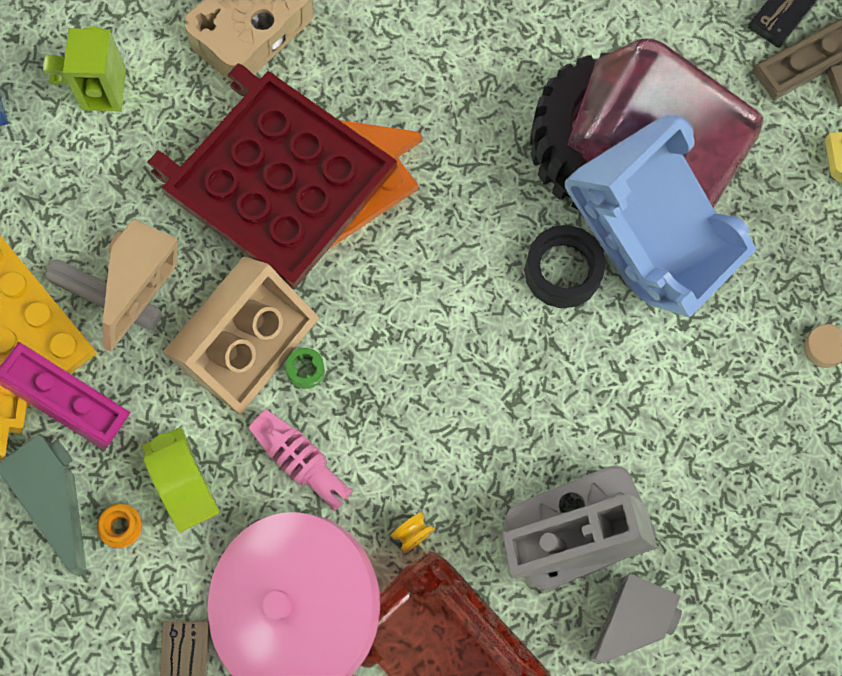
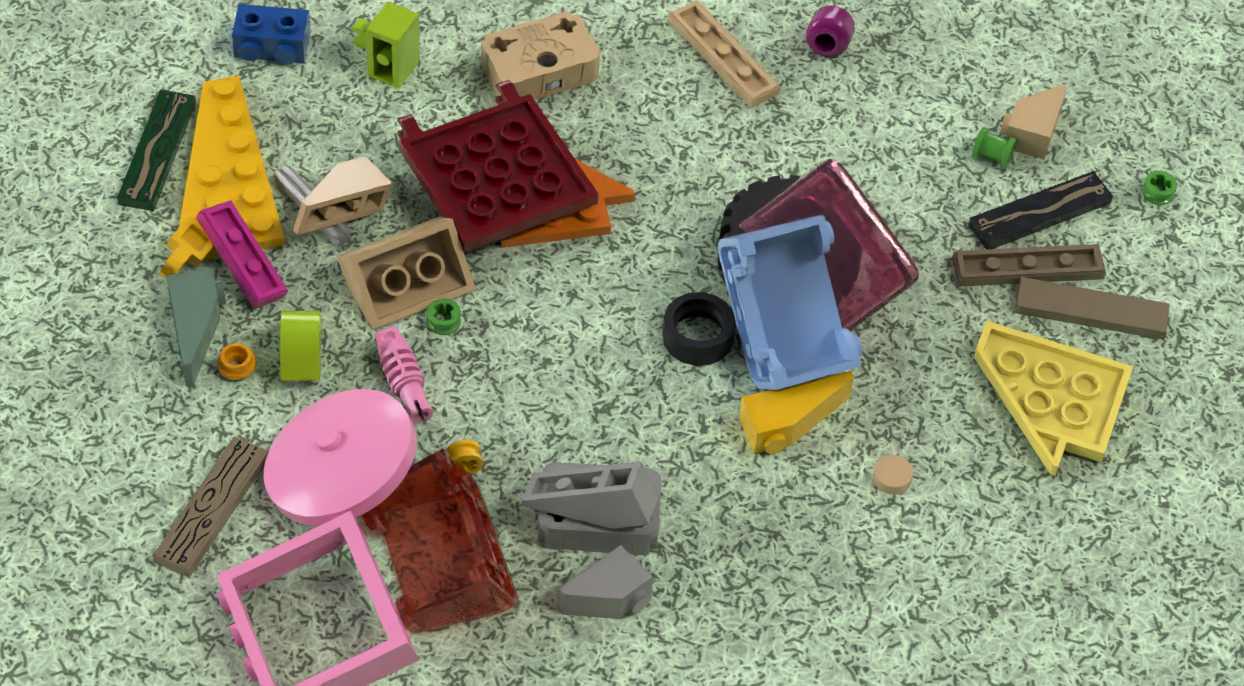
camera: 25 degrees right, 20 degrees down
none -> yellow slope [739,371,854,454]

